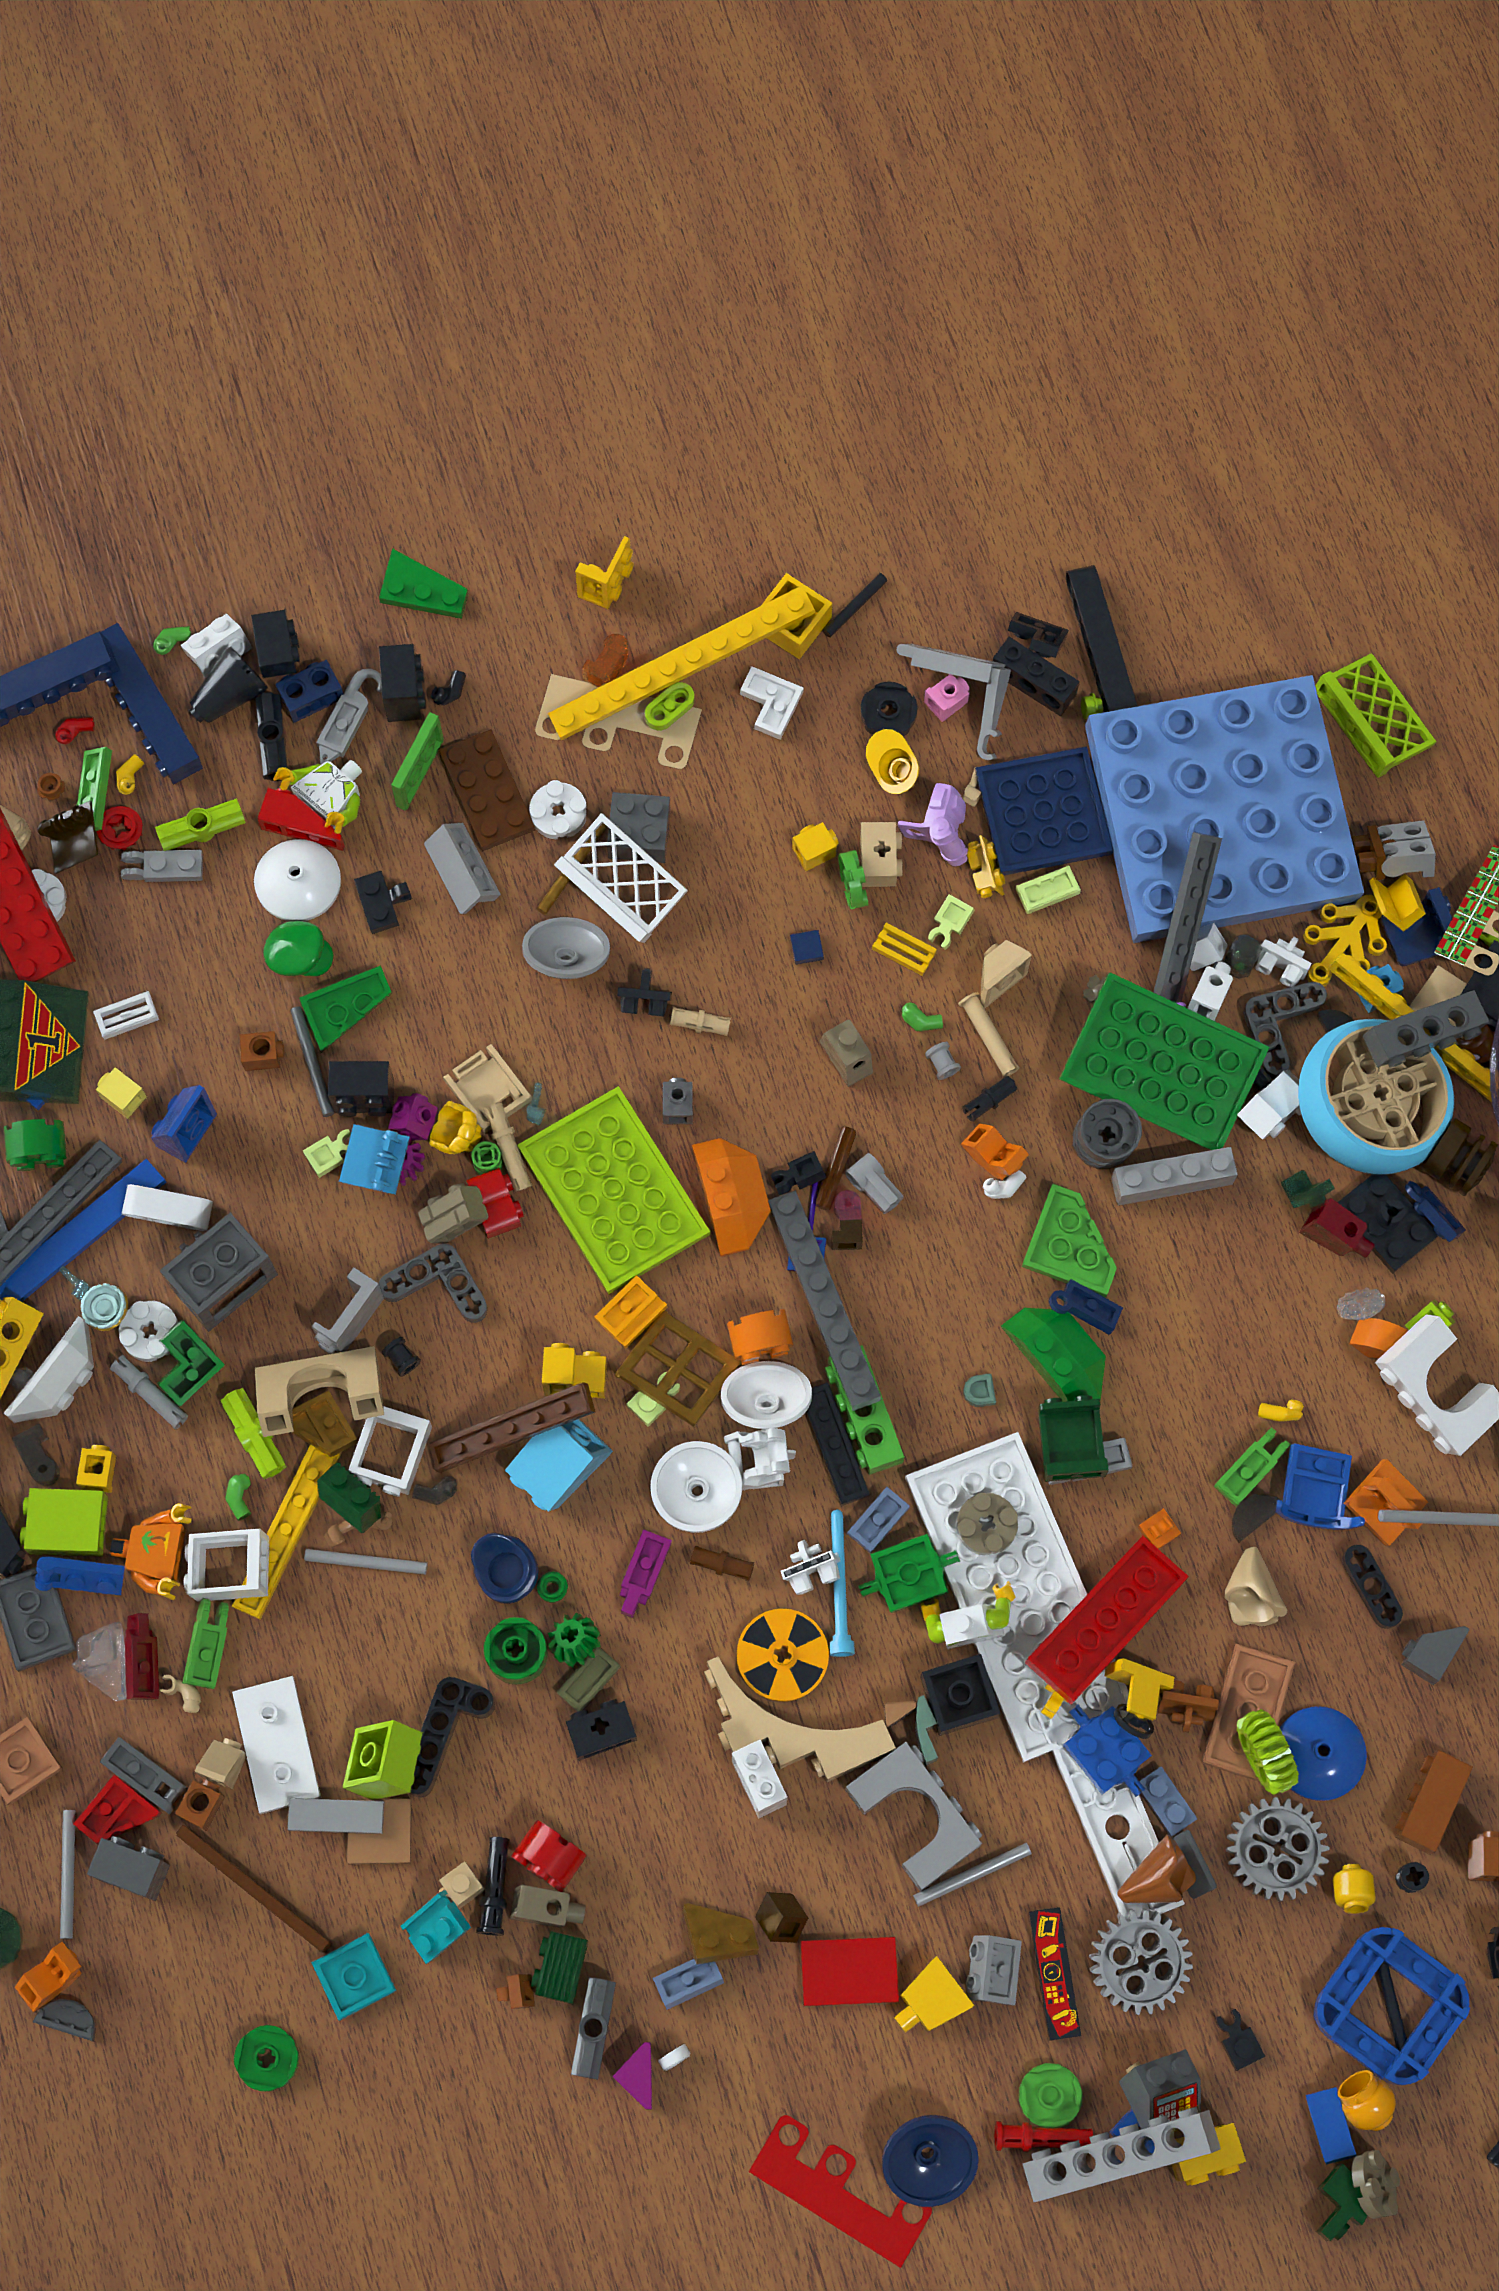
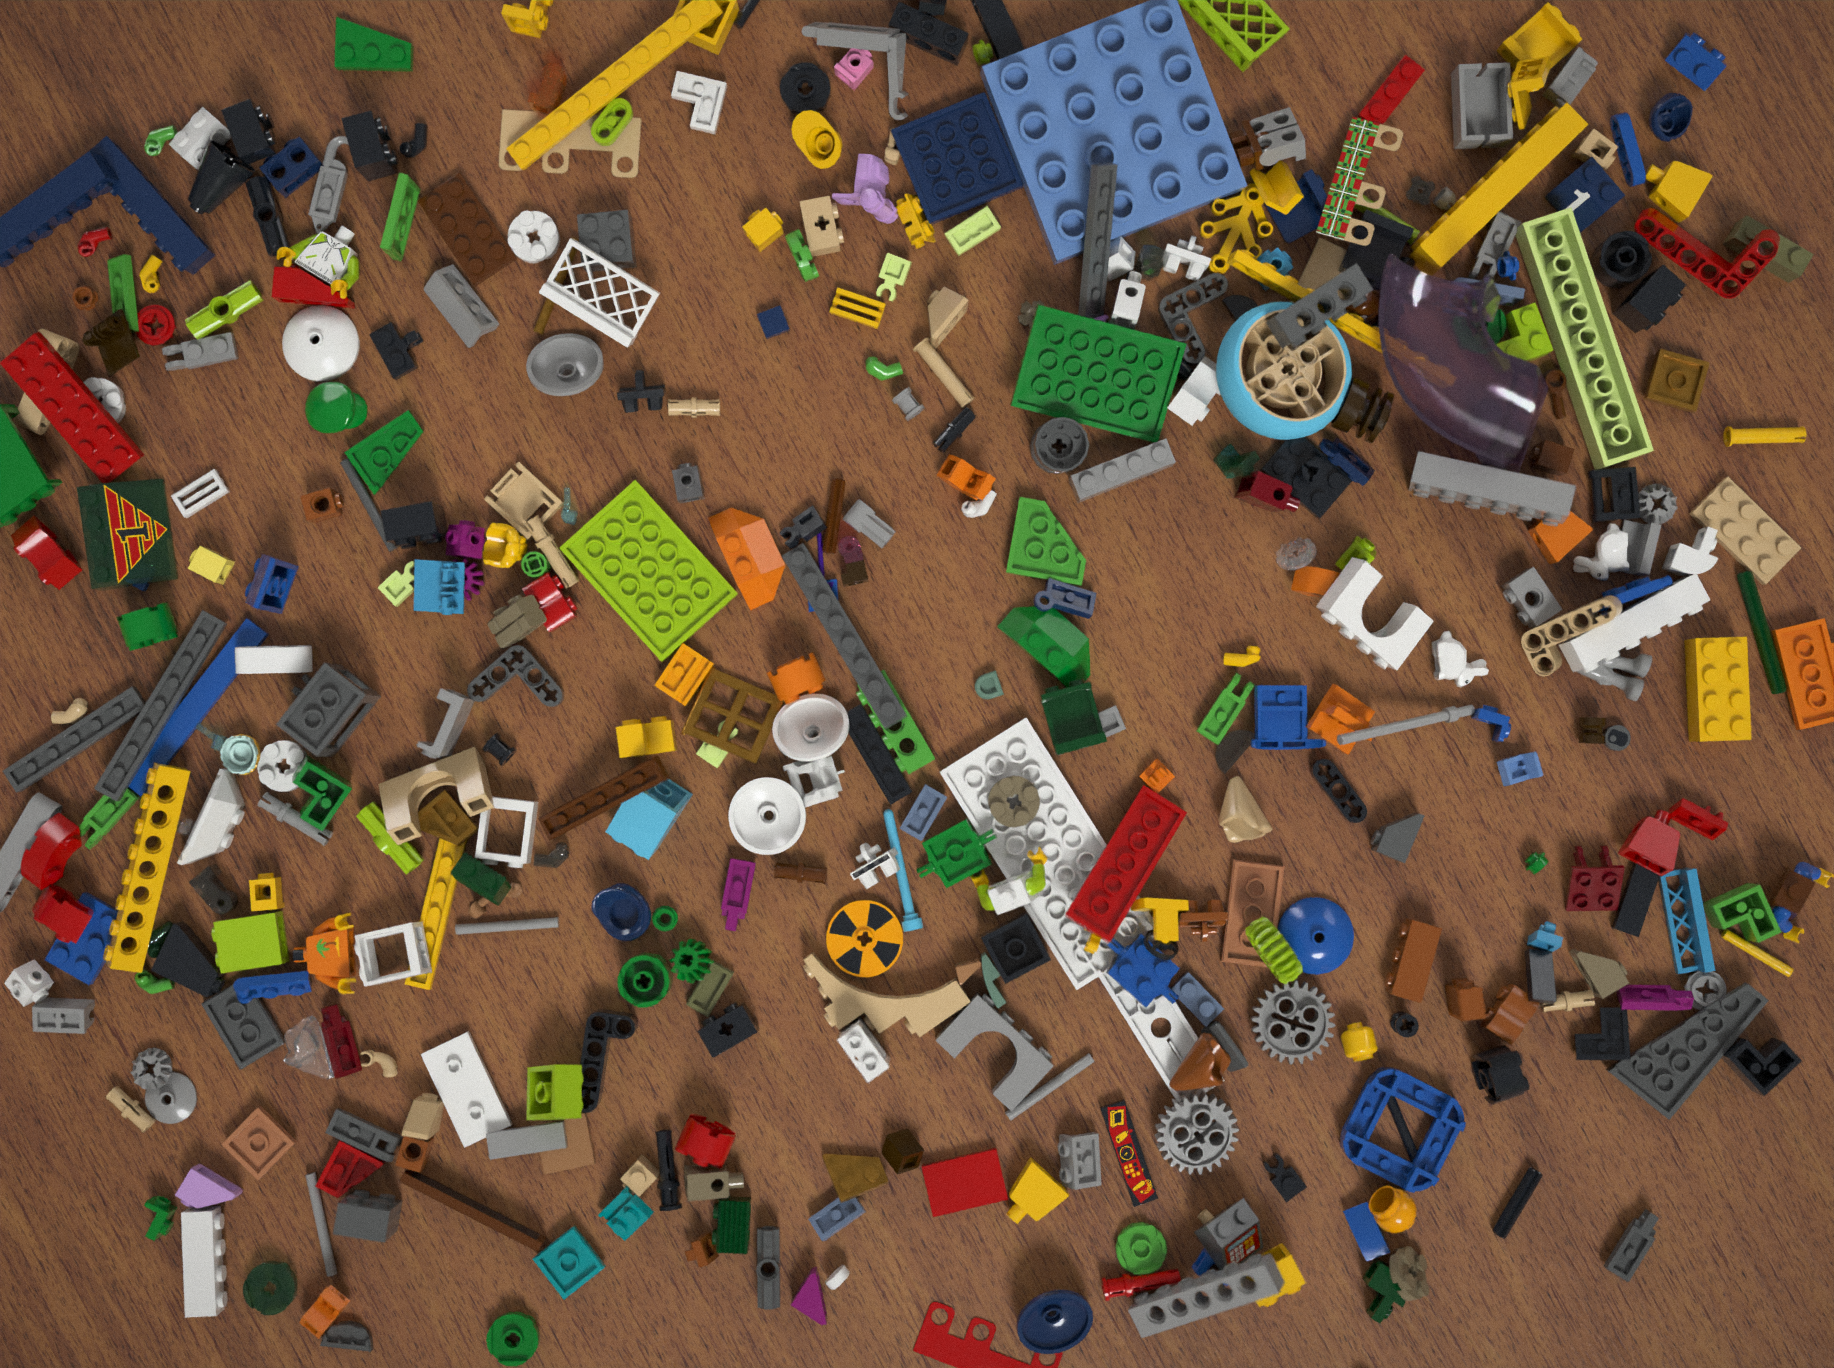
camera: 10 degrees left, 15 degrees up
bright green hinge [182,1598,229,1689] -> none
bright green arm [225,1474,251,1521] -> none
dark tan torso [819,1019,873,1087] -> none

